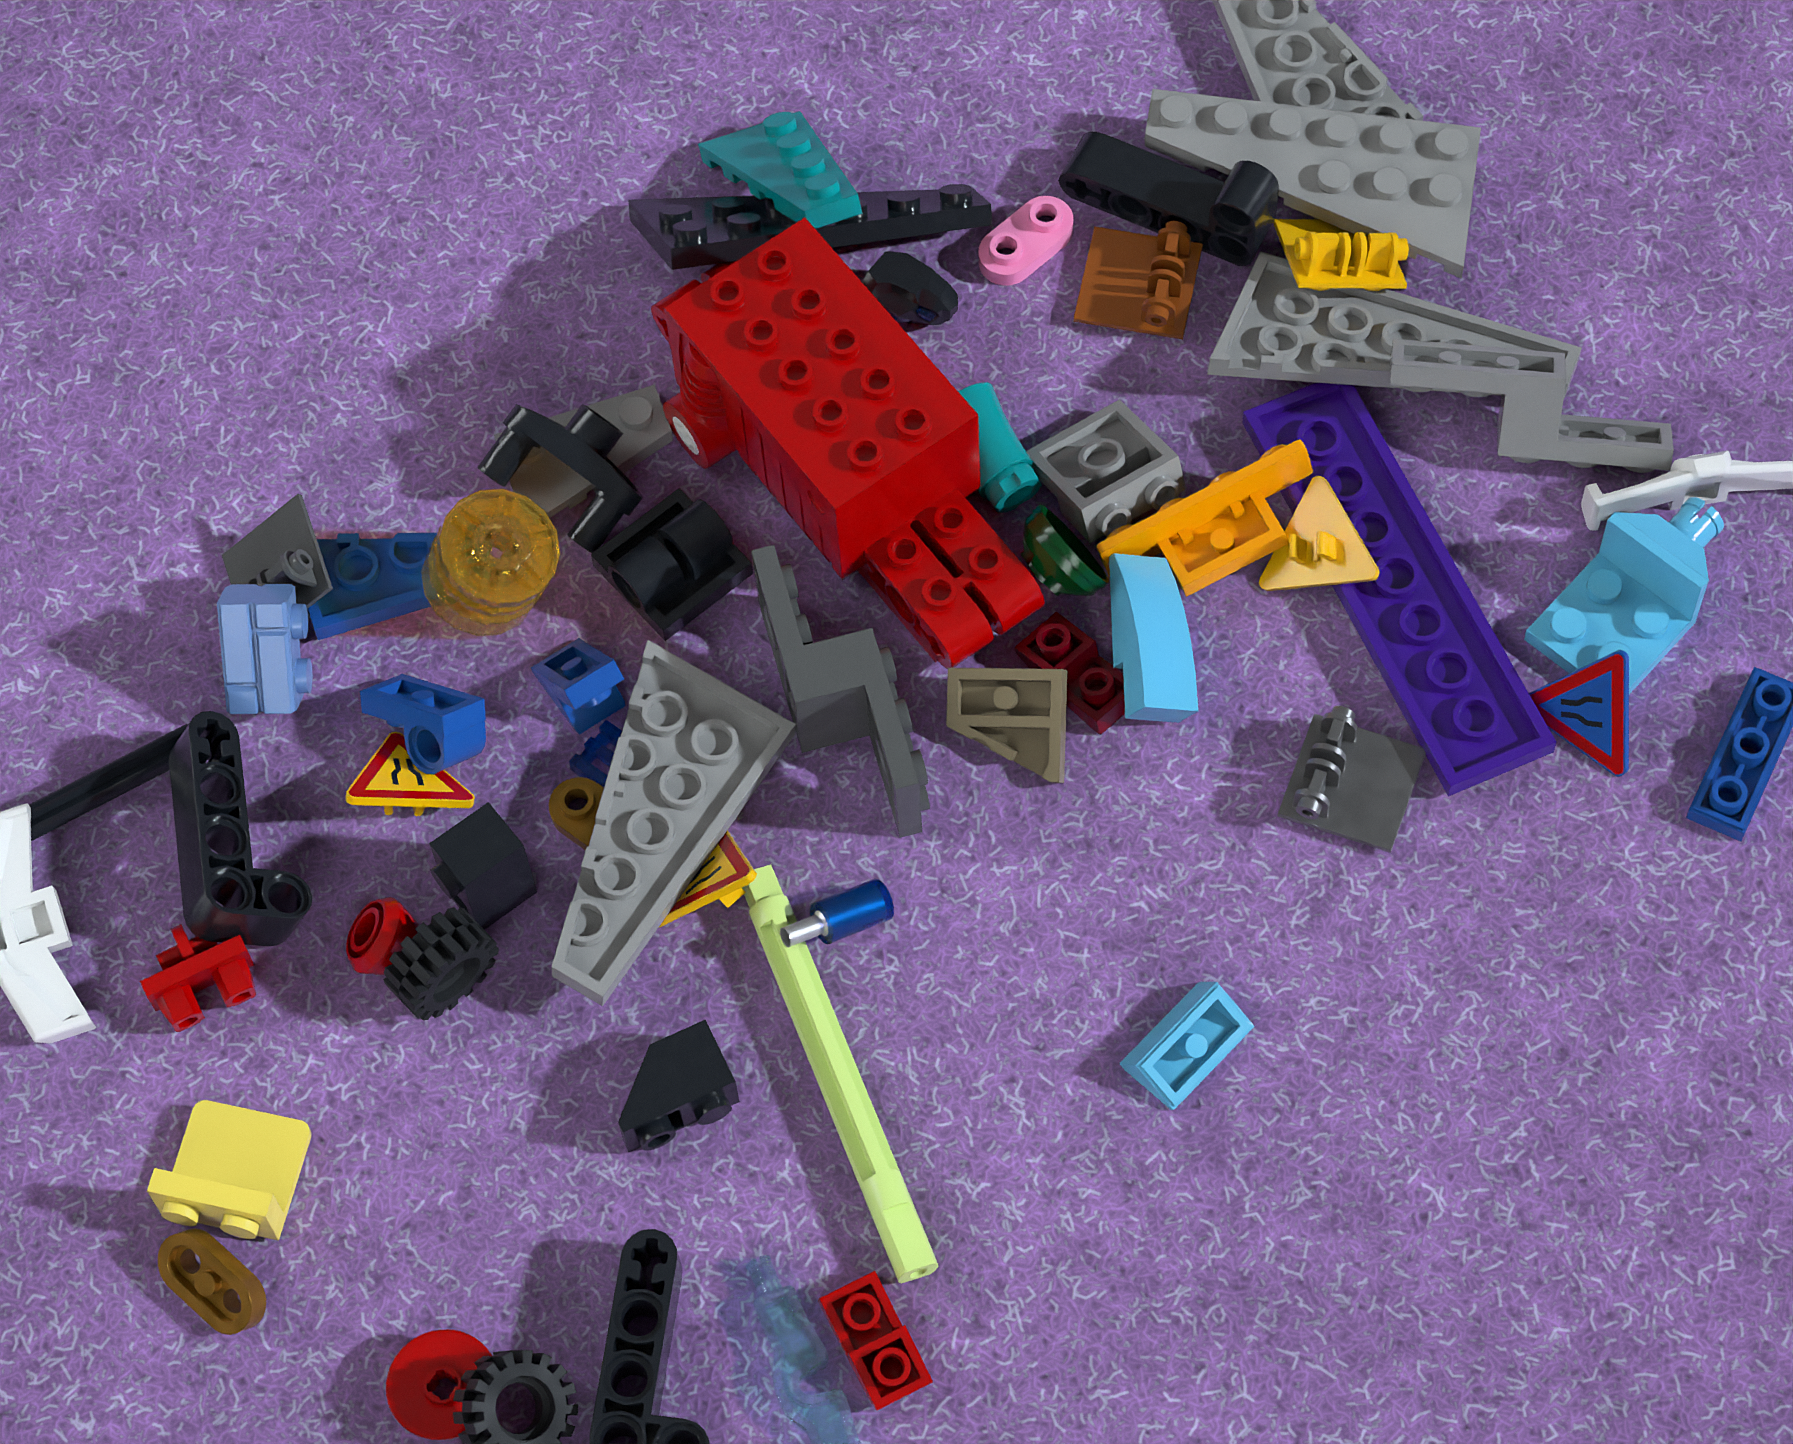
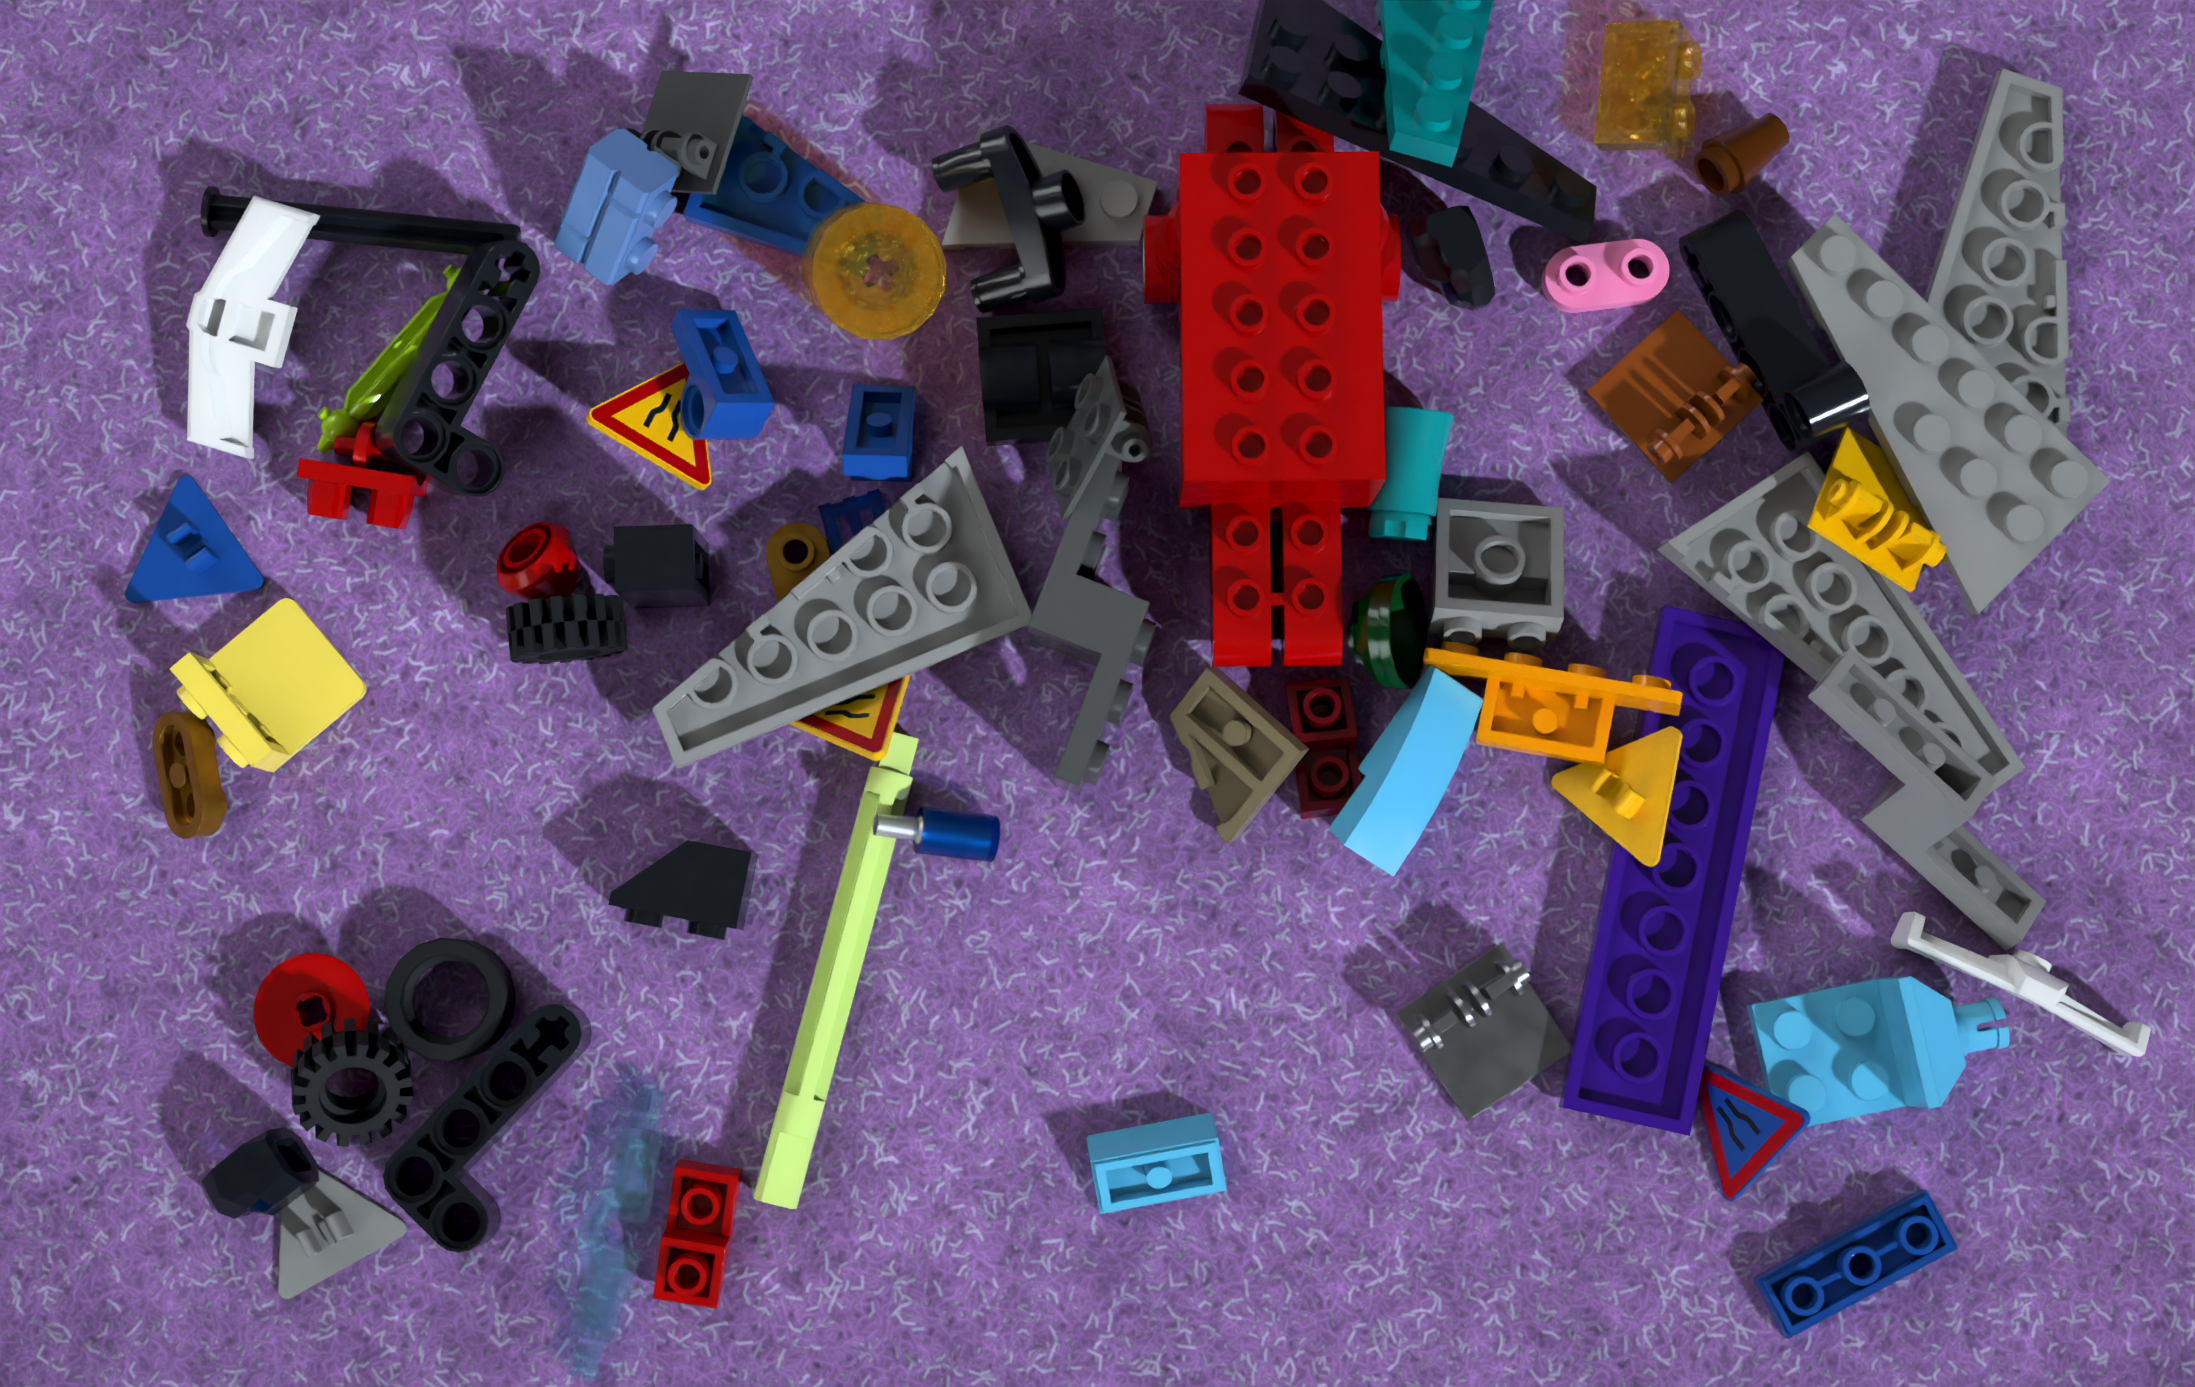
camera: 30 degrees right, 20 degrees up
none -> blue piece [125,476,265,603]
none -> lime wheel [316,264,485,454]
none -> black tyre [384,938,516,1061]
none -> dark grey hinge [1046,356,1153,522]
none -> clear yellow bracket [1594,20,1702,159]
none -> reddish brown cone [1694,113,1789,196]

